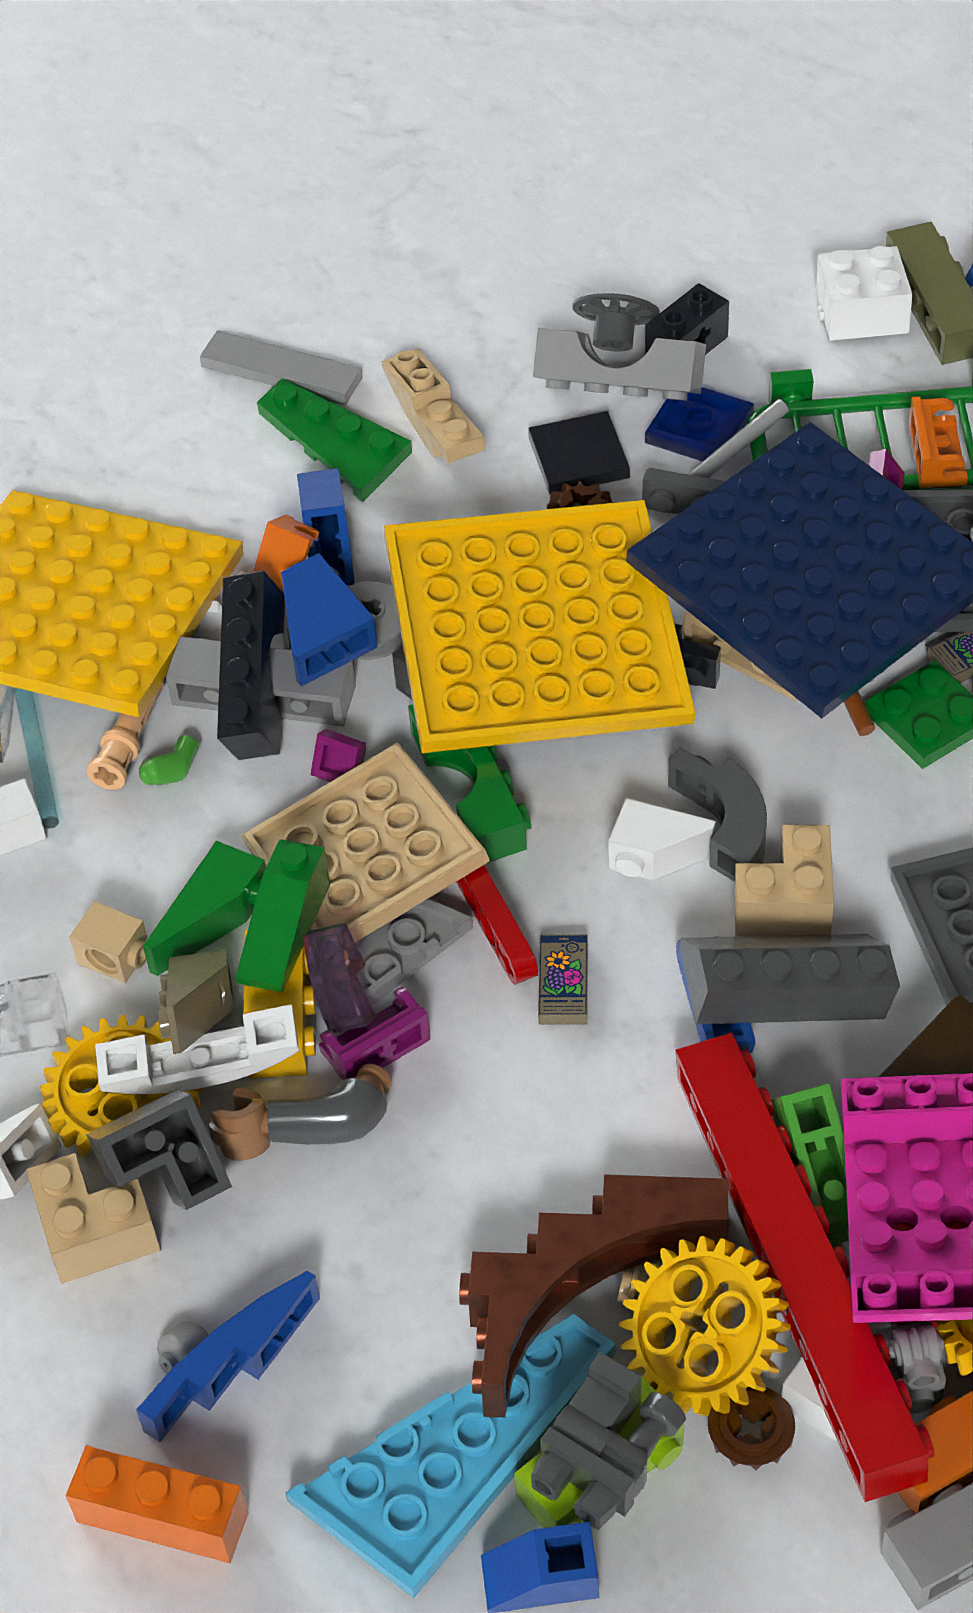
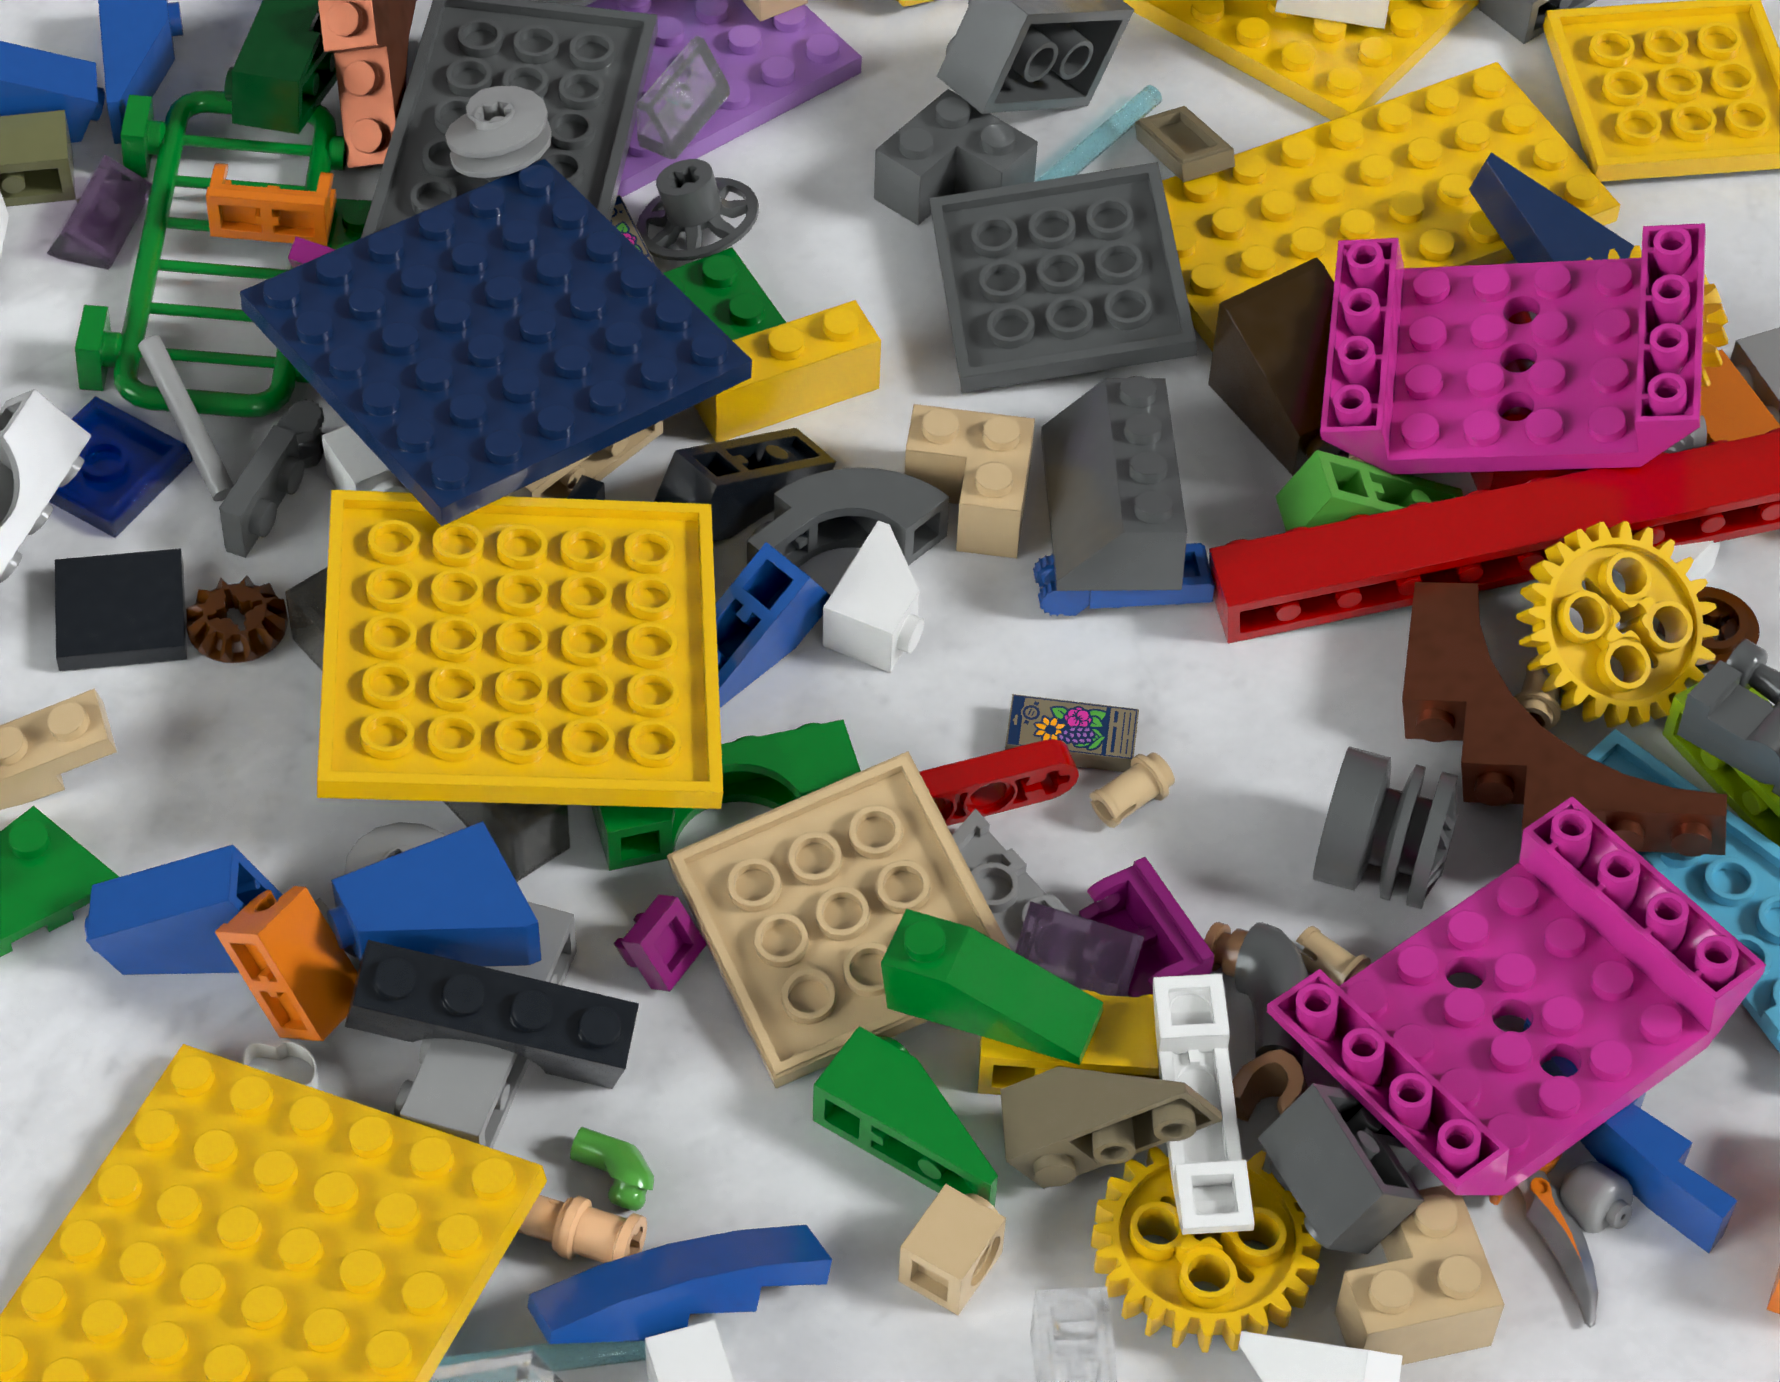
camera: 90 degrees left, 0 degrees up
none -> clear purple slope [47,155,152,270]
none -> blue slope [527,1225,832,1344]
none -> black slope [654,428,837,541]
none -> yellow brick [694,300,881,442]
none -> blue slope [715,542,831,708]
none -> tan pin [1089,752,1175,828]
none -> dark pink slope [1267,796,1766,1195]
none -> tan pin [1296,926,1371,986]
none -> dark grey wheel [1313,746,1458,909]
none -> flat silver piece [1489,1154,1598,1328]

